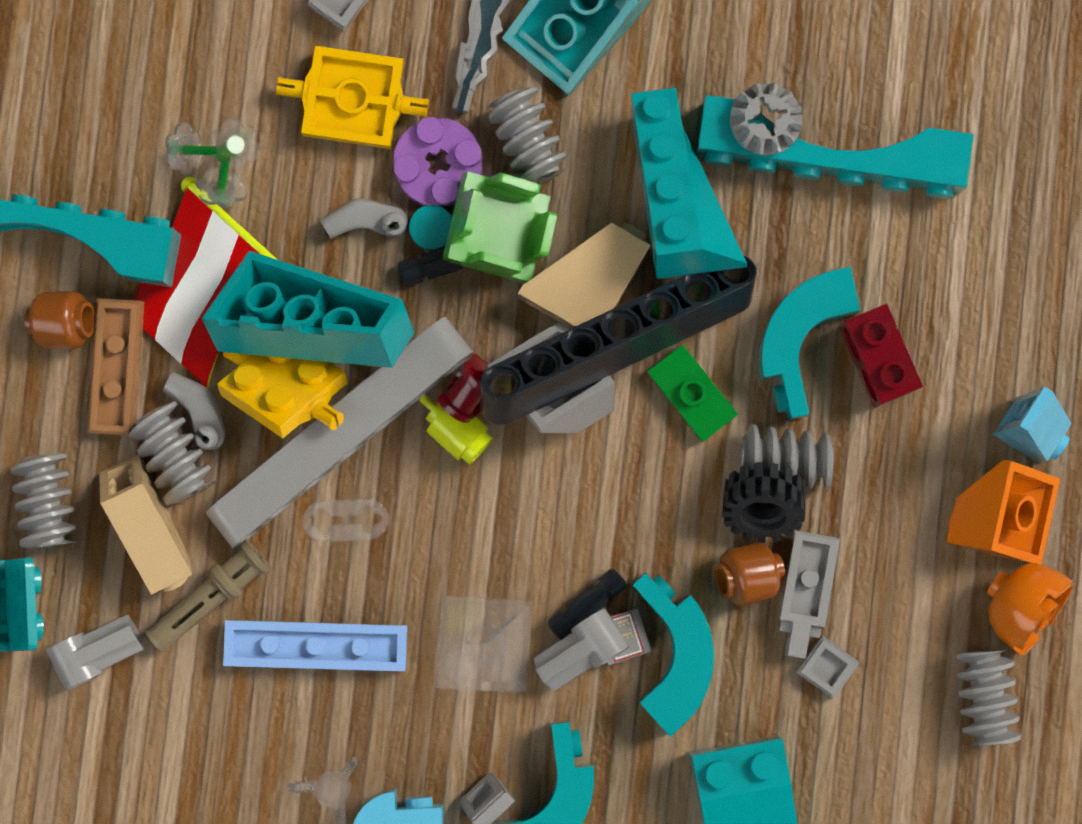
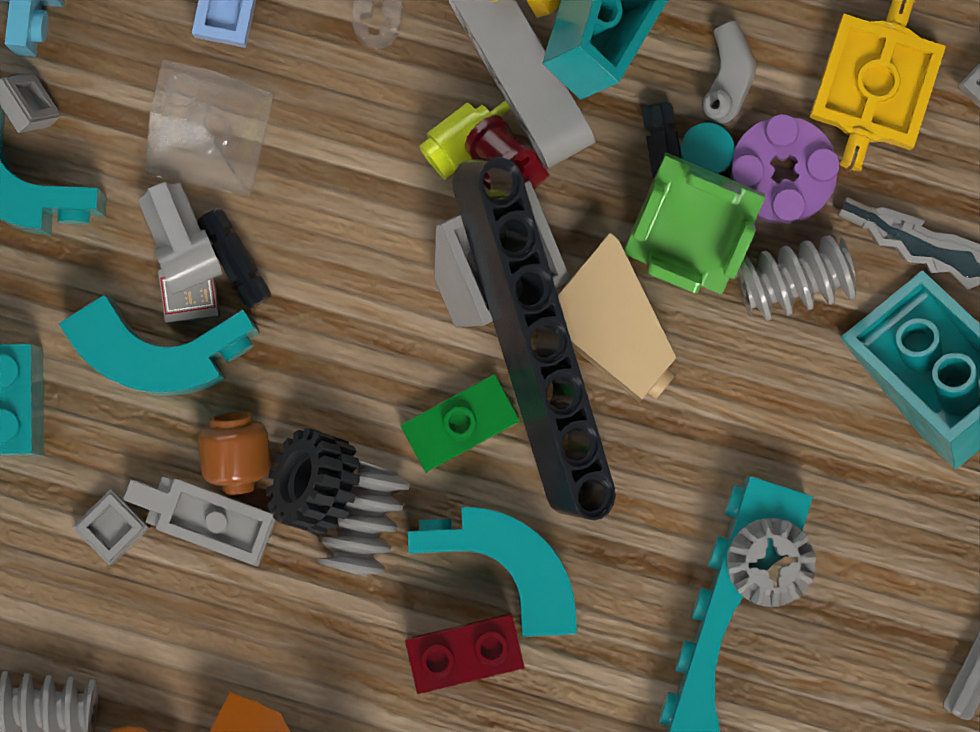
camera: 105 degrees right, 0 degrees up
teal wedge [631,88,747,279] -> none

